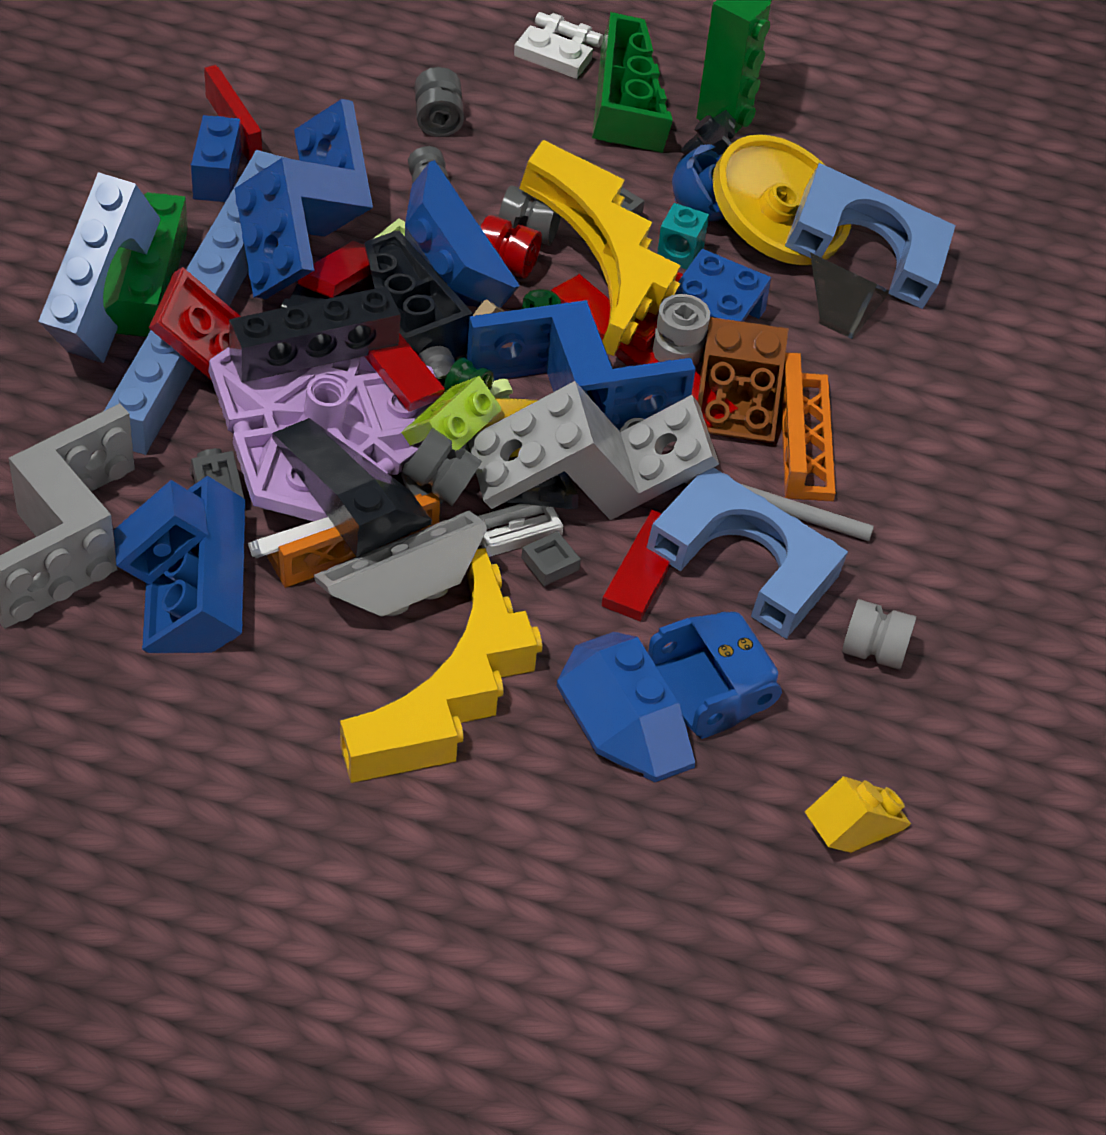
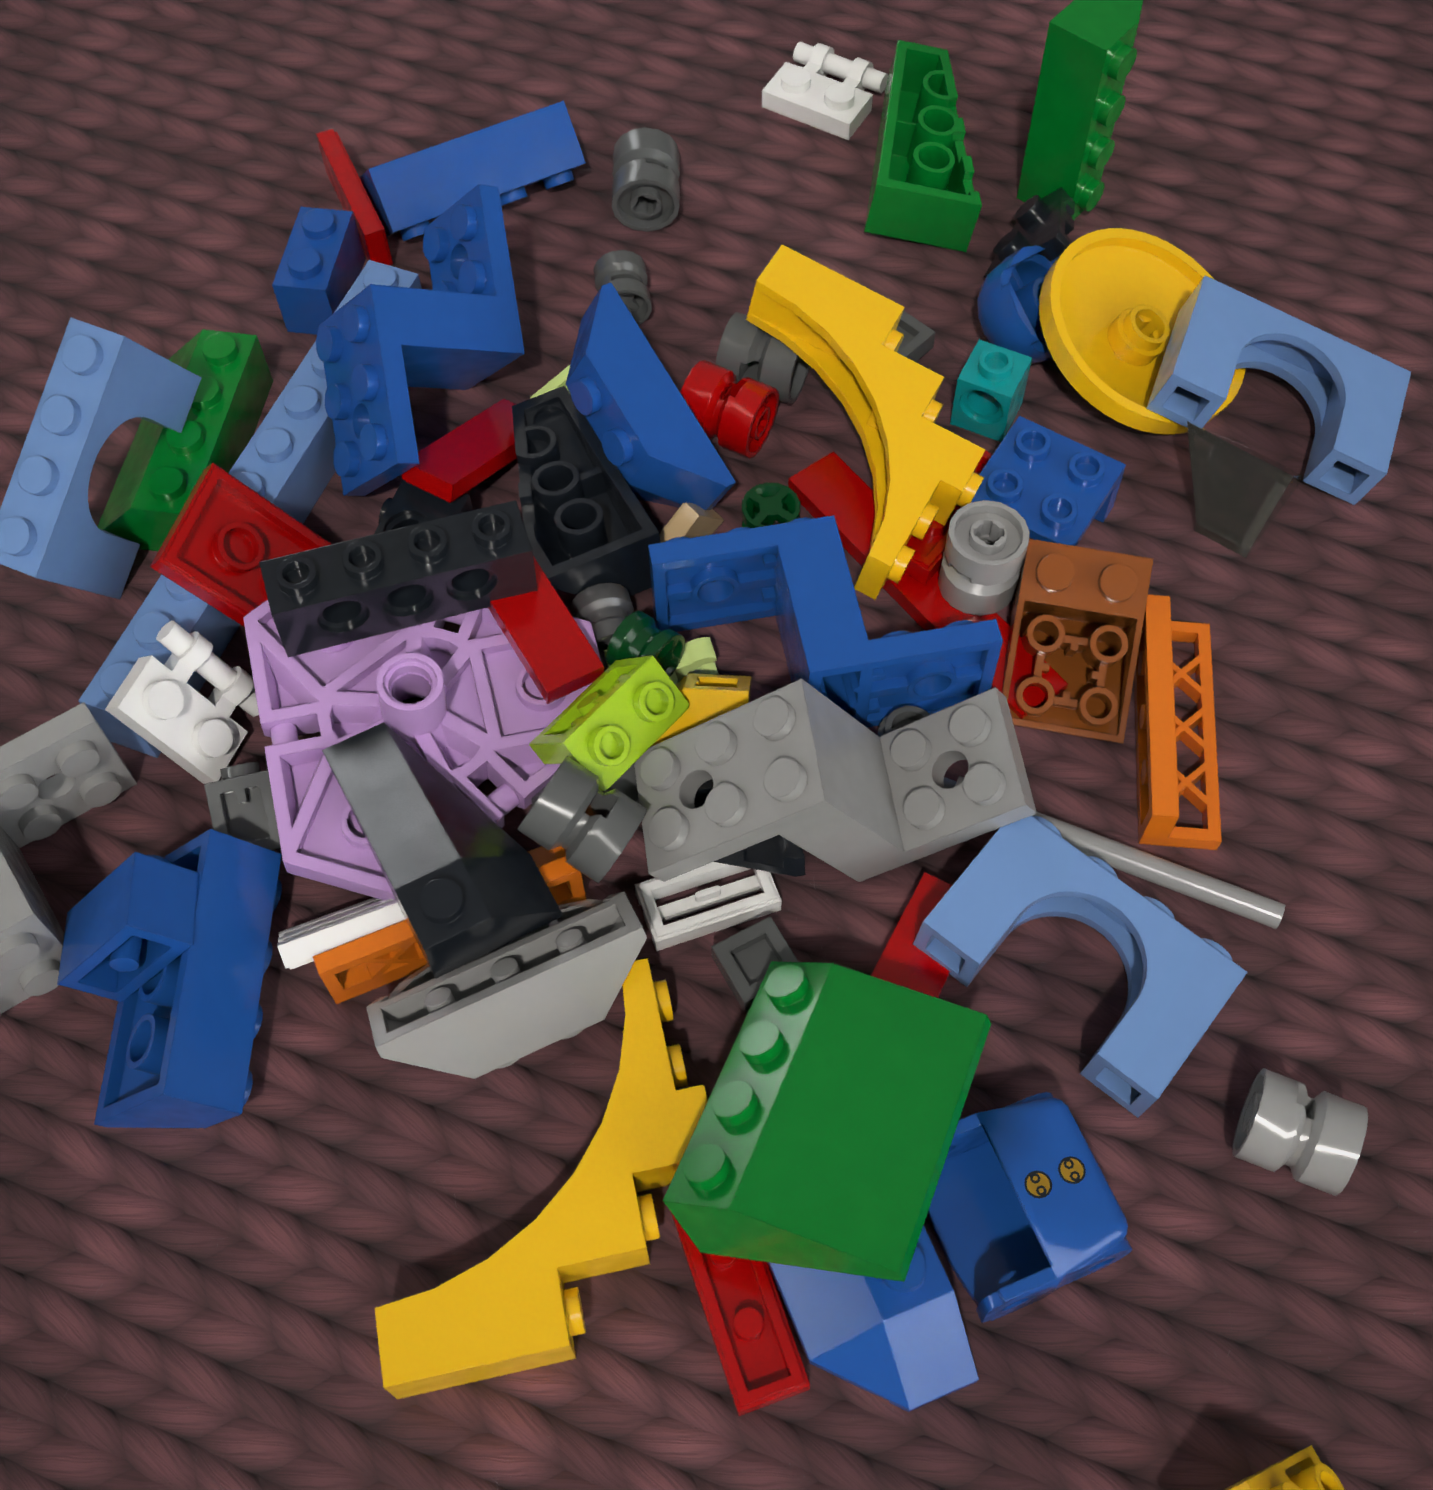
camera: 10 degrees right, 10 degrees up
none -> white plate [105,621,259,784]
none -> blue slope [359,101,586,242]
none -> green slope [663,961,991,1282]
none -> red tile [665,1193,811,1417]

